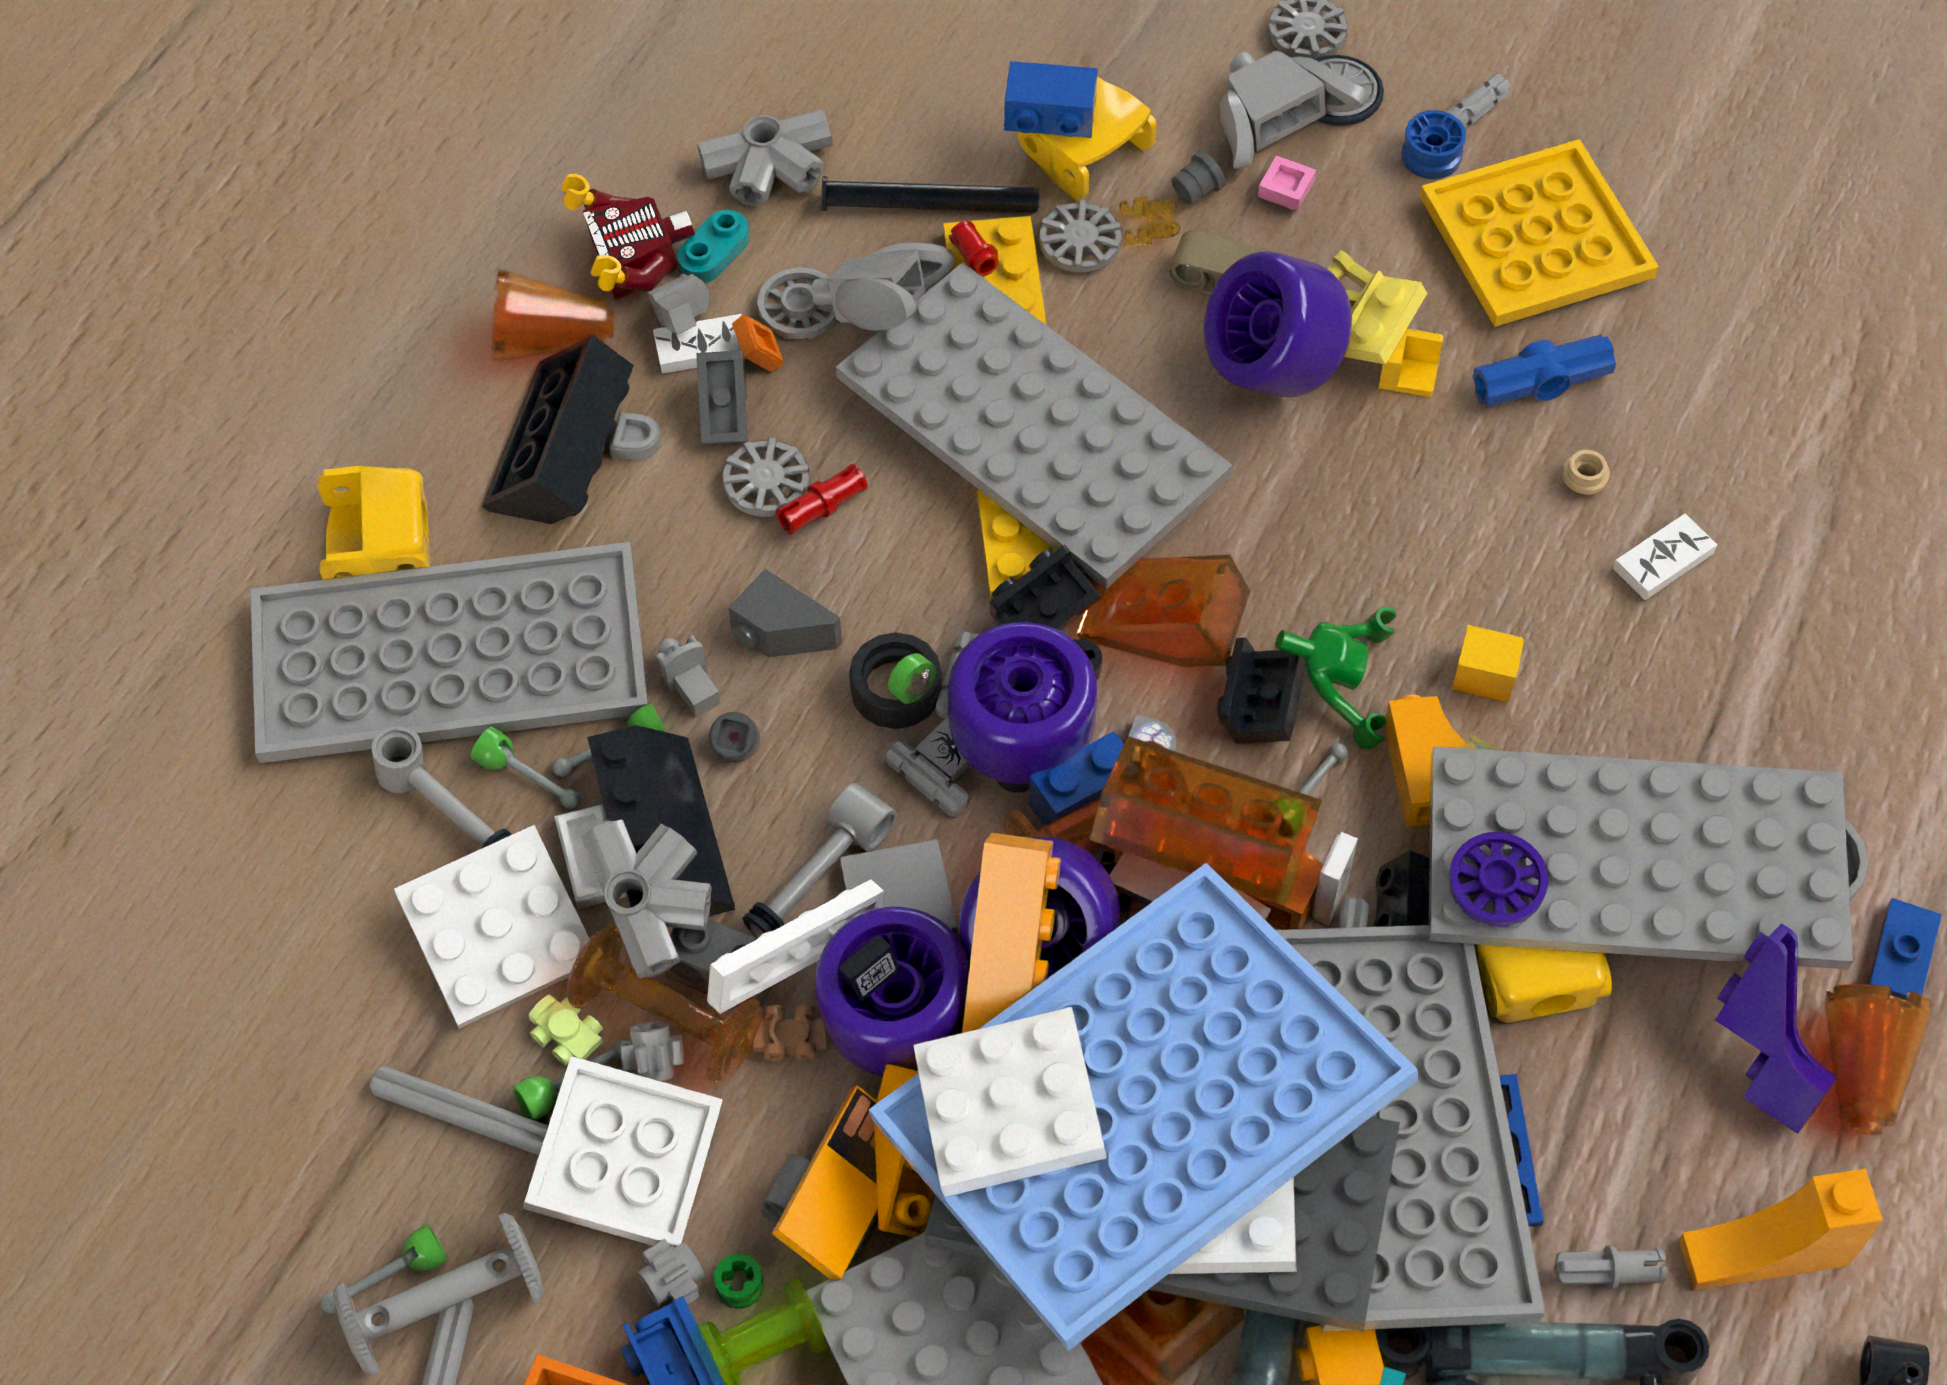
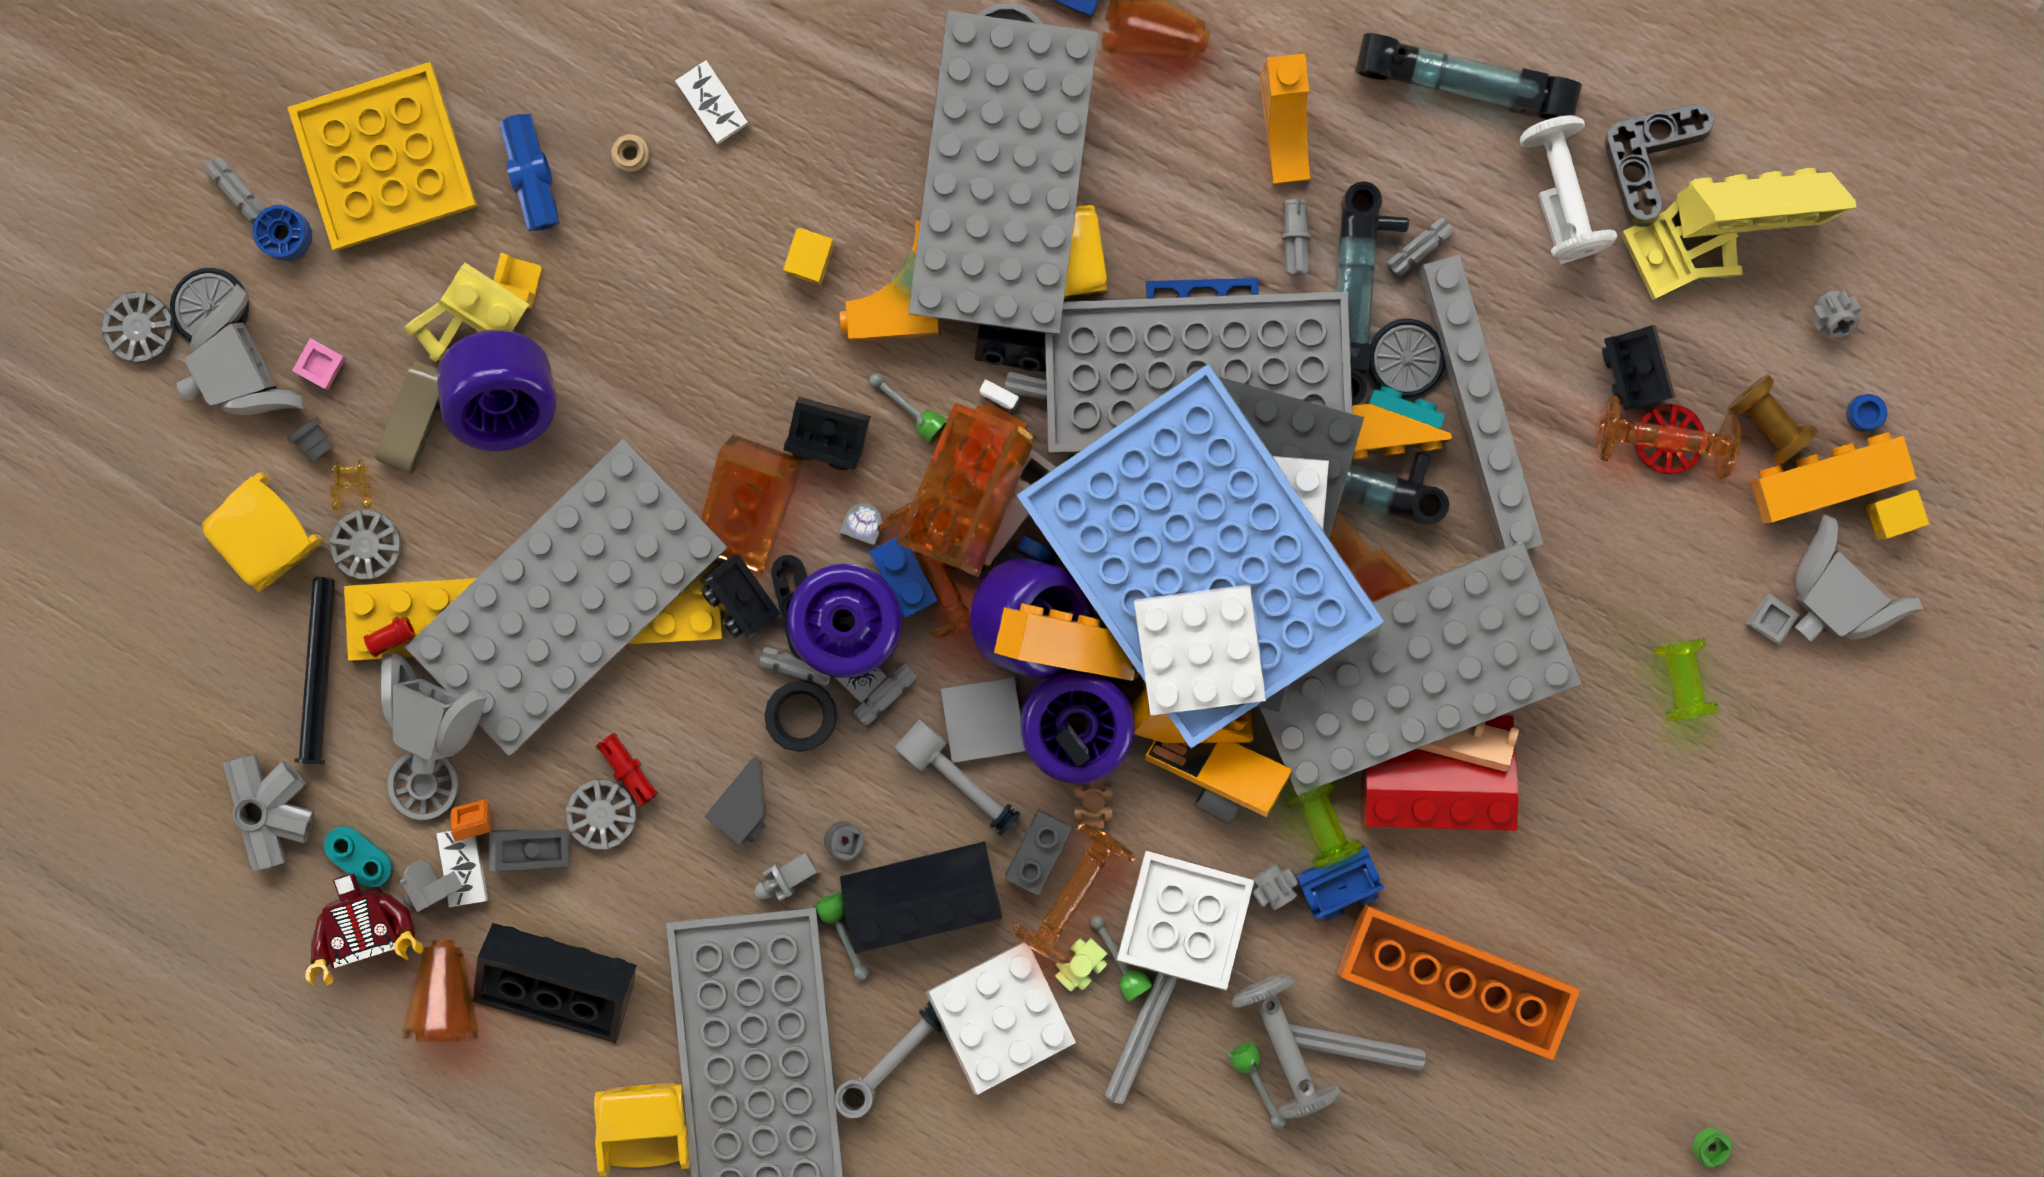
camera: 90 degrees left, 30 degrees up
hinge [471,727,580,809] -> none
white tile [554,804,627,909] -> none
light grey piece [581,820,712,979] -> none
light grey tile [610,412,661,461] -> none
light grey gear [620,1021,684,1082] -> none
white plate [707,879,884,1014] -> none
green bush [713,1253,764,1309] -> none
bright green tile [888,653,936,704] -> none
blue hinge [1004,61,1098,138] -> none
green piece [1275,606,1396,749] -> none
dark purple wheel [1449,832,1548,927] -> none
dark purple arch [1715,923,1838,1134] -> none

